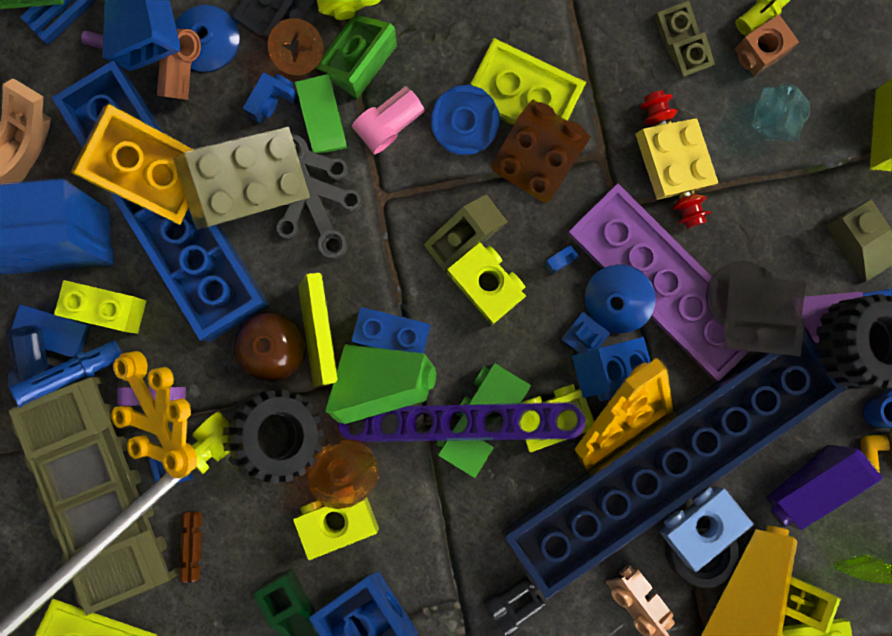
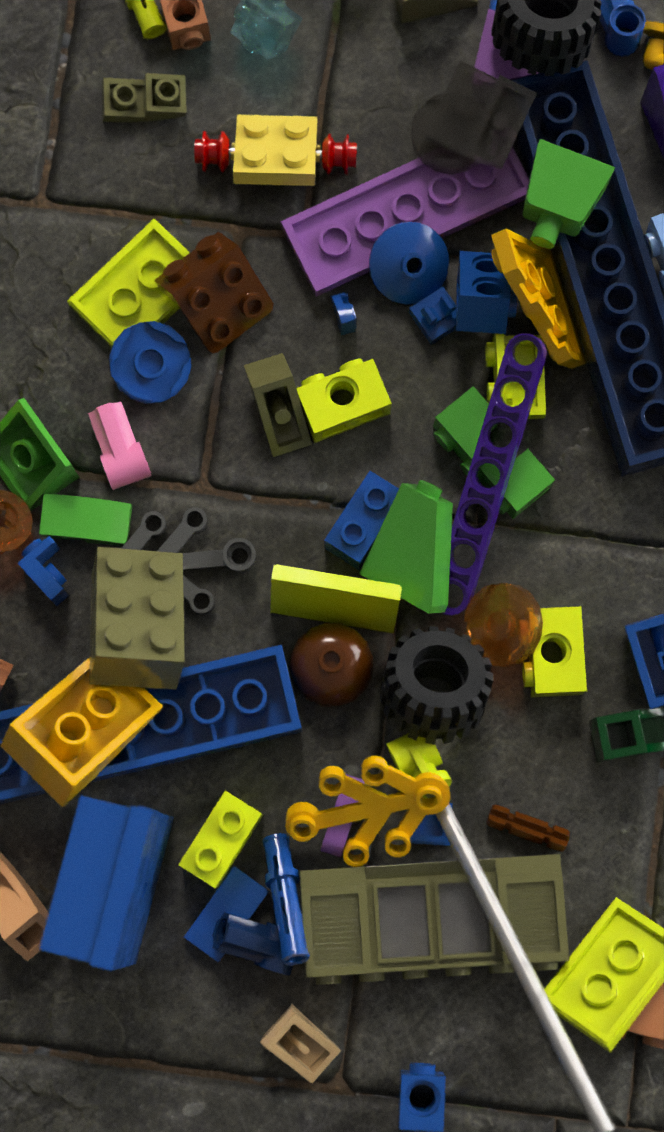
camera: 65 degrees left, 5 degrees down
none -> bright green torso [522,139,615,249]

